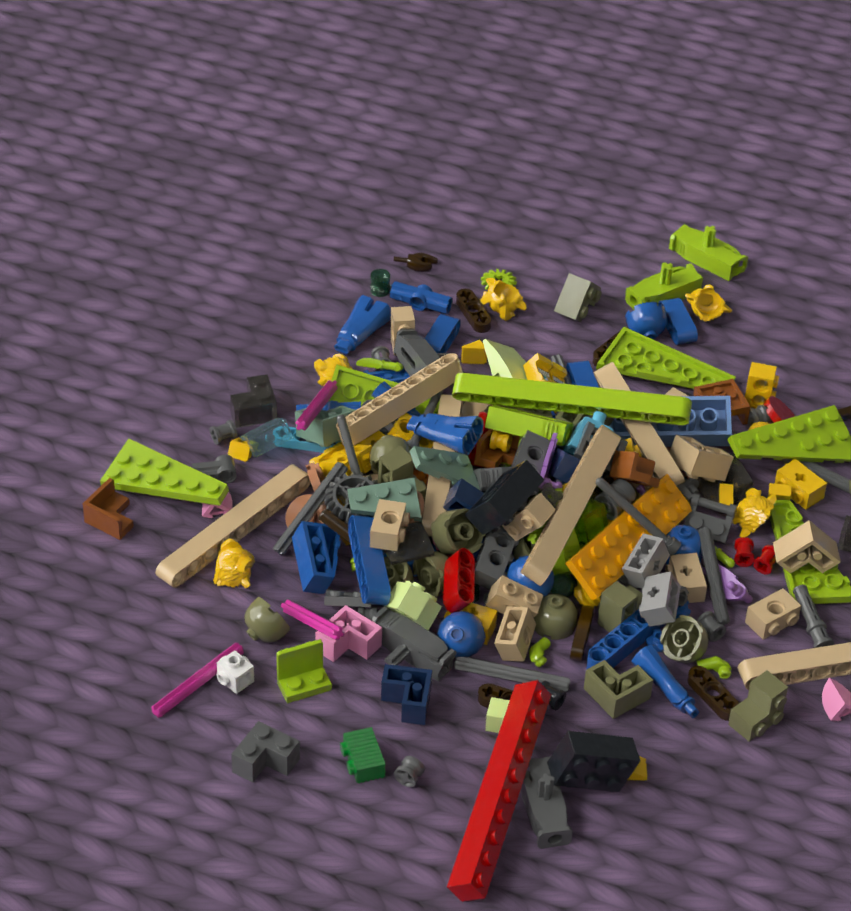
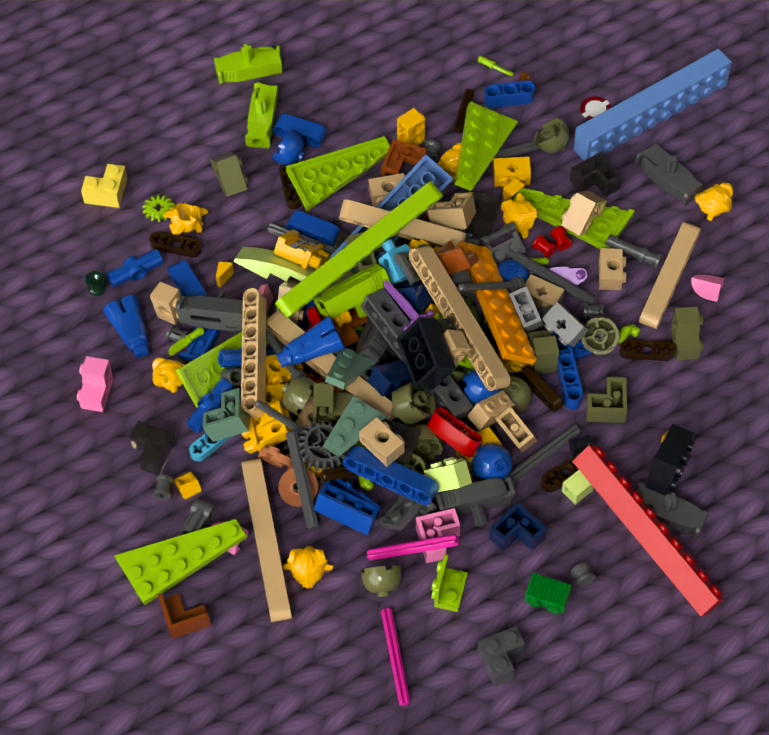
camera: 50 degrees left, 15 degrees up
white brick [217,650,254,694] -> none
clear light blue panel [240,418,293,457] -> none
dark pink axle [295,380,338,431] -> none
dark brown hand [394,253,438,272] -> none
lime arm [529,637,551,667] -> none
blue piece [632,644,699,719] -> none
yellow hair [685,284,732,322] -> none
yellow piece [719,483,734,506] -> none
red tile [764,396,795,422] -> none
none -> bright pink brick [77,356,114,412]
none -> light yellow brick [81,164,128,208]

